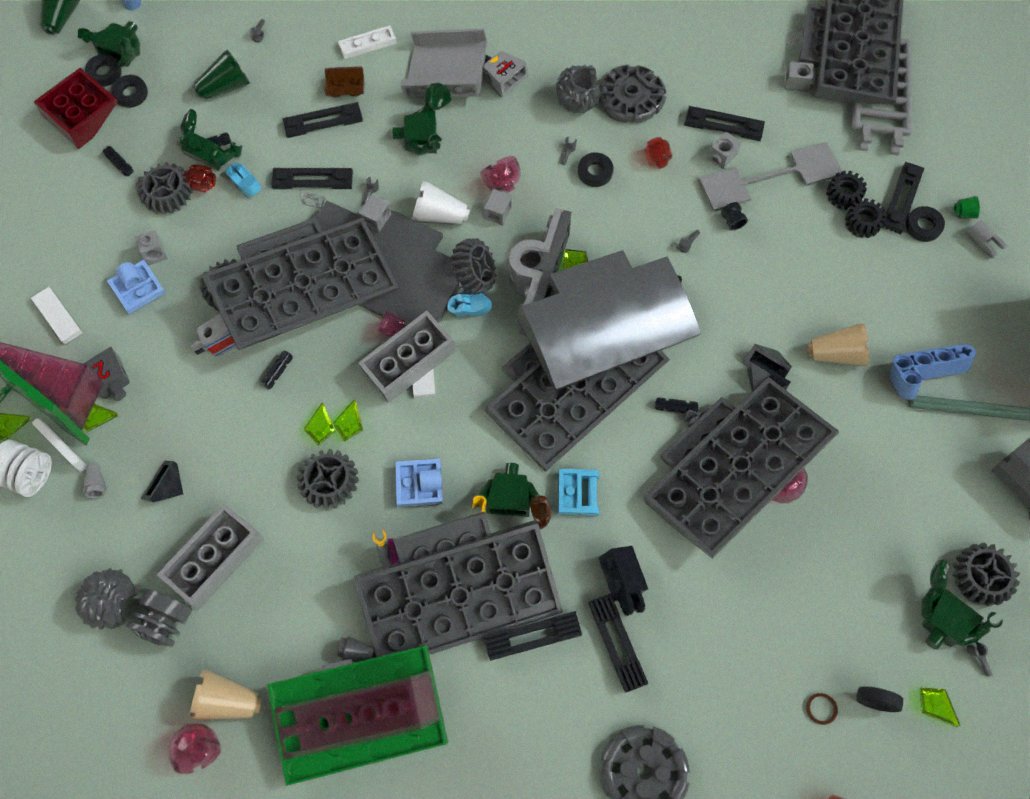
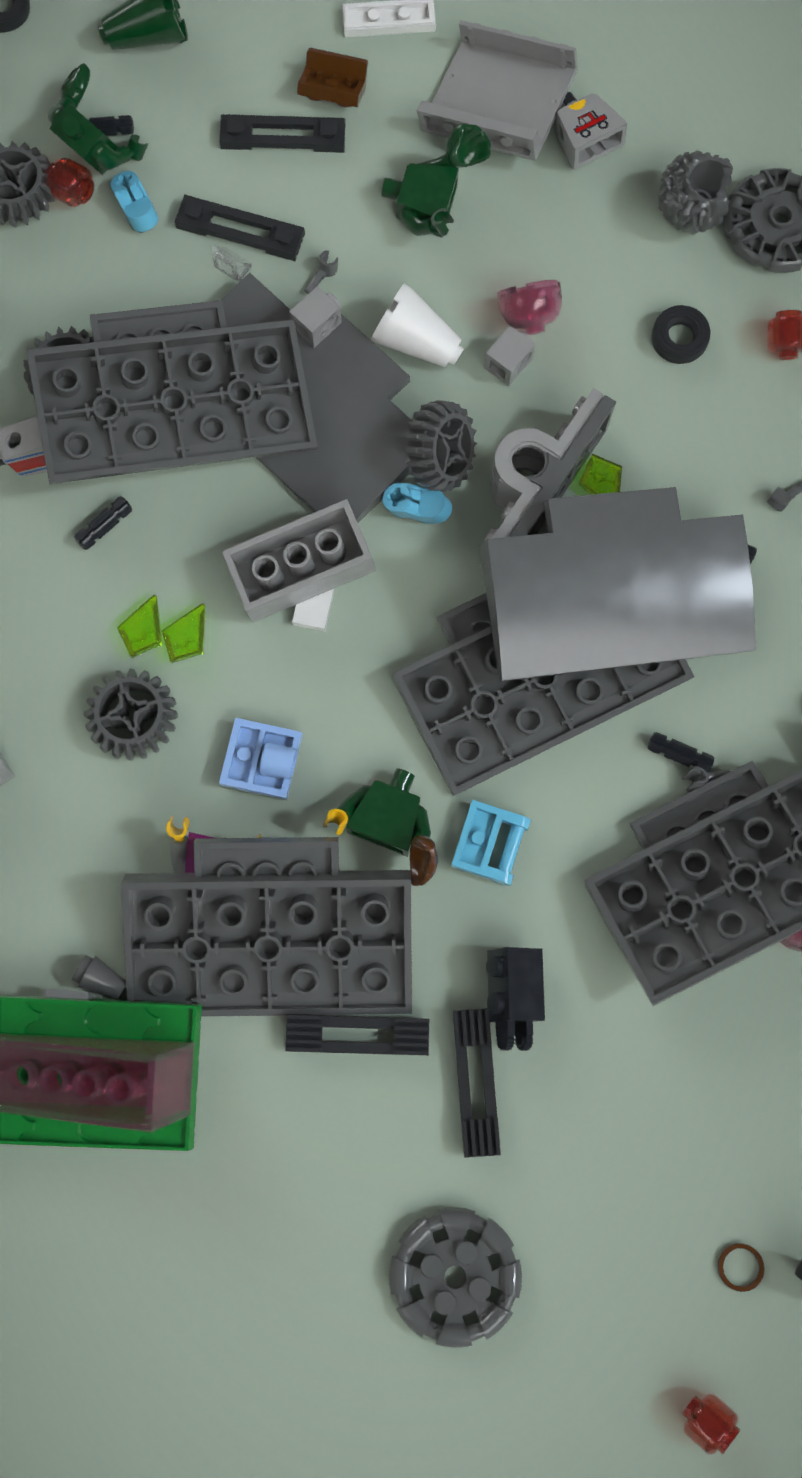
camera: 15 degrees right, 10 degrees up
clear pink slope [378,311,405,337] -> none
dark grey hand [561,137,577,165] -> none

